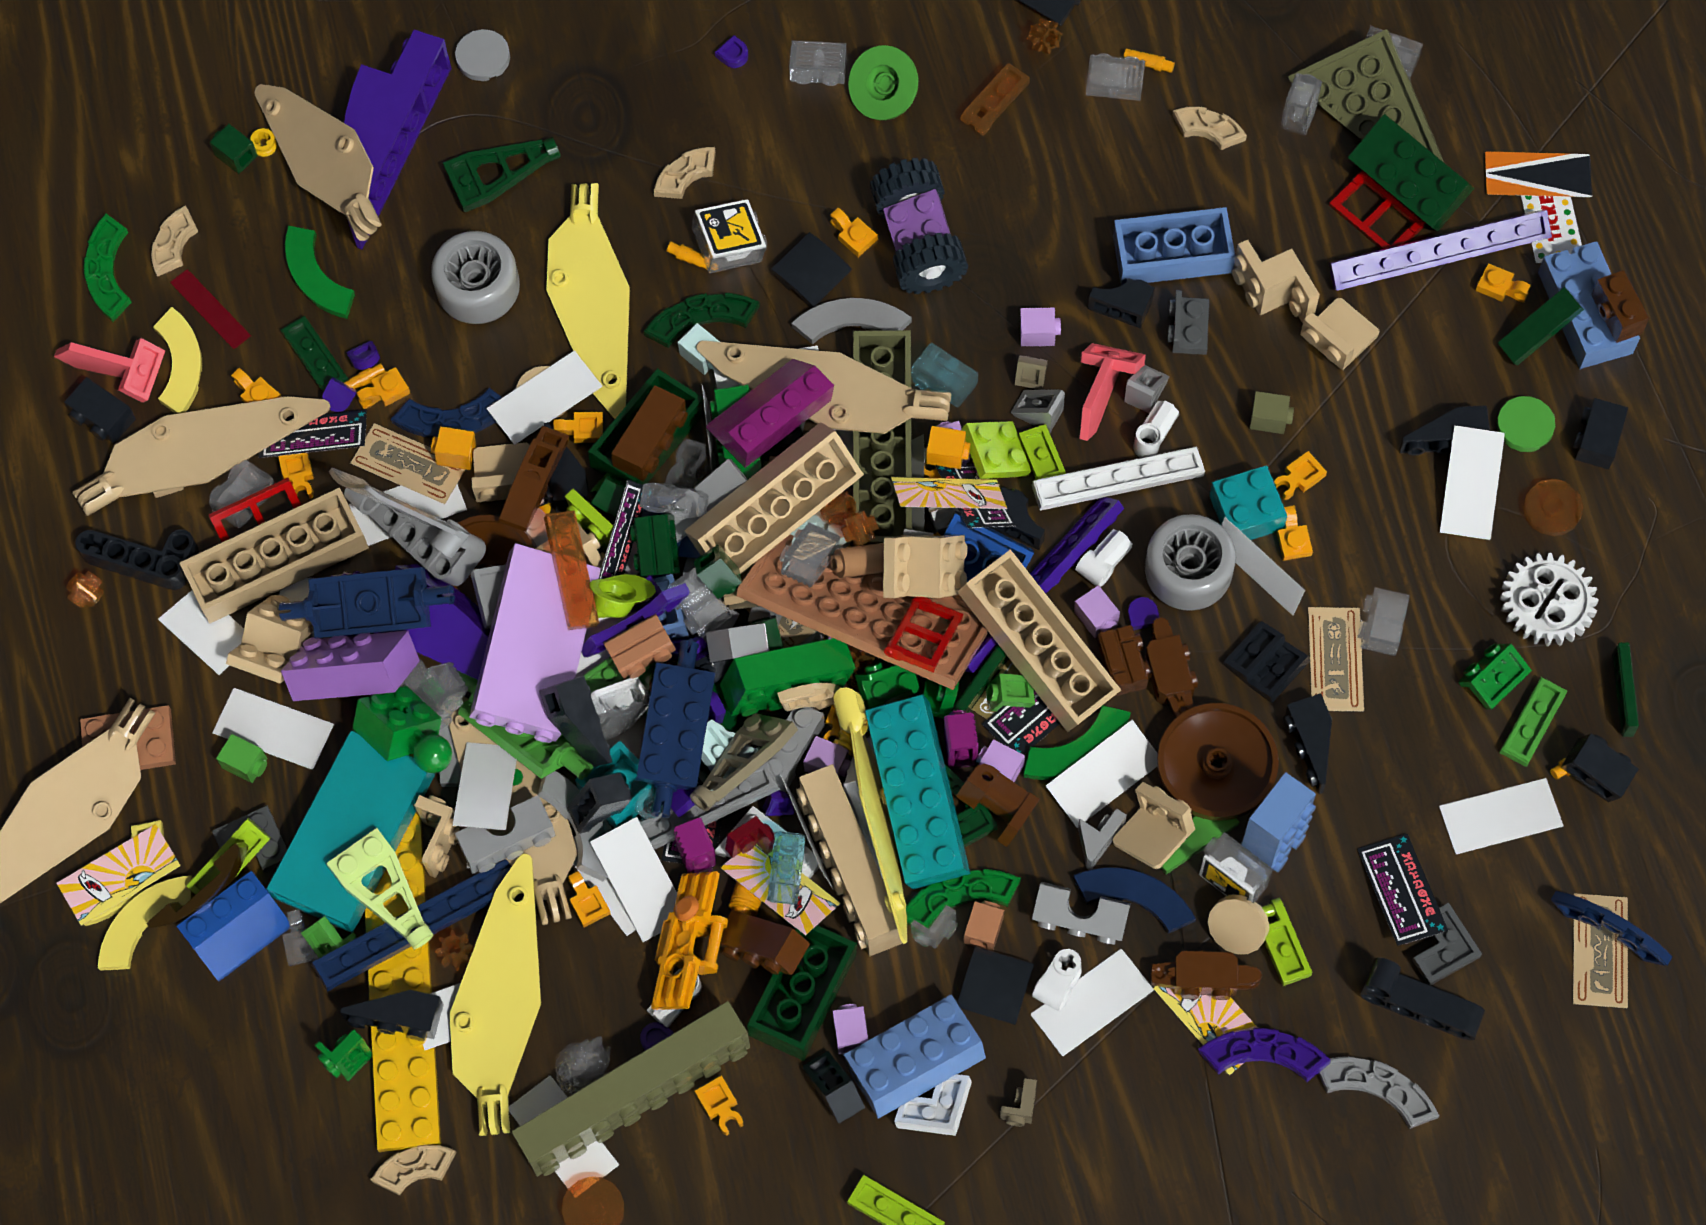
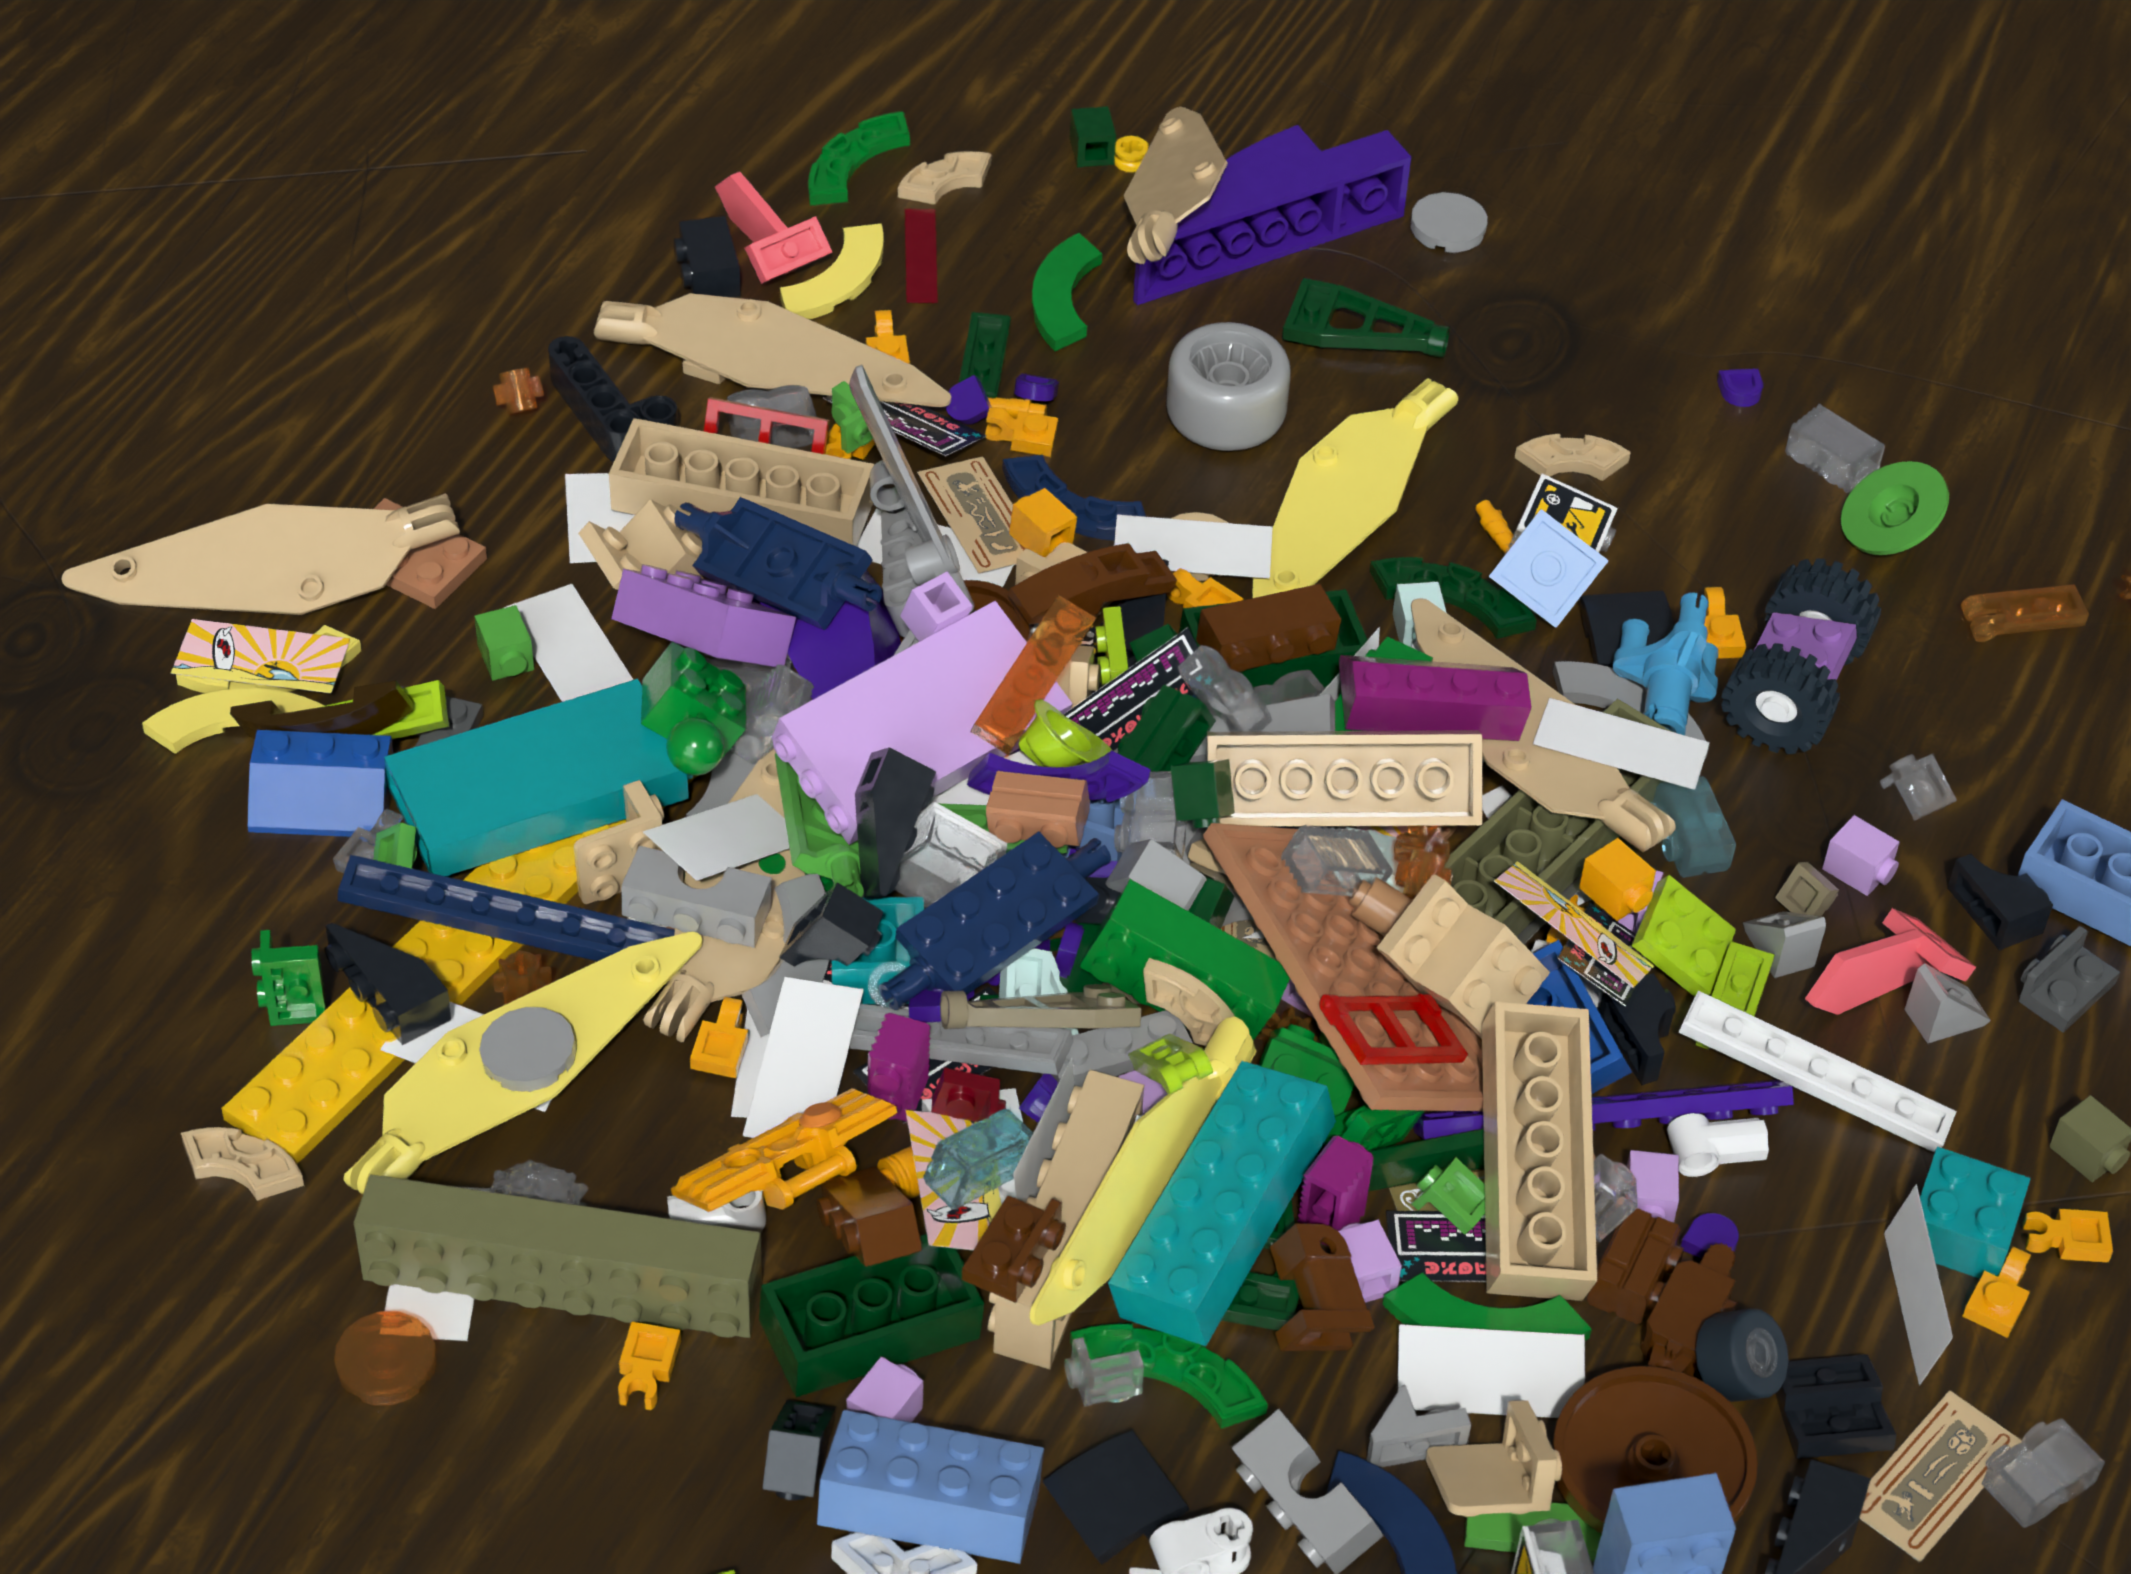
camera: 35 degrees right, 20 degrees down
yellowish green plate [327,828,434,950] -> none
nougat brick [964,901,1004,951] -> none
white piece [1133,401,1179,458] -> none
light grey wheel [1145,514,1236,610] -> none
none -> light grey tile [479,1007,577,1092]
none -> bright green bracket [832,381,873,454]
none -> lavender brick [900,572,973,642]
none -> reddish brown bracket [962,1195,1066,1303]
none -> lime plate [1128,1033,1213,1095]
none -> light blue plate [1489,509,1608,628]
none -> white sticker [1533,698,1710,790]
none -> clear bracket [1593,1154,1638,1243]
none -> dark azure wheel [1613,593,1719,735]
none -> black wheel [1696,1309,1788,1402]
none -> clear bracket [1880,754,1957,821]

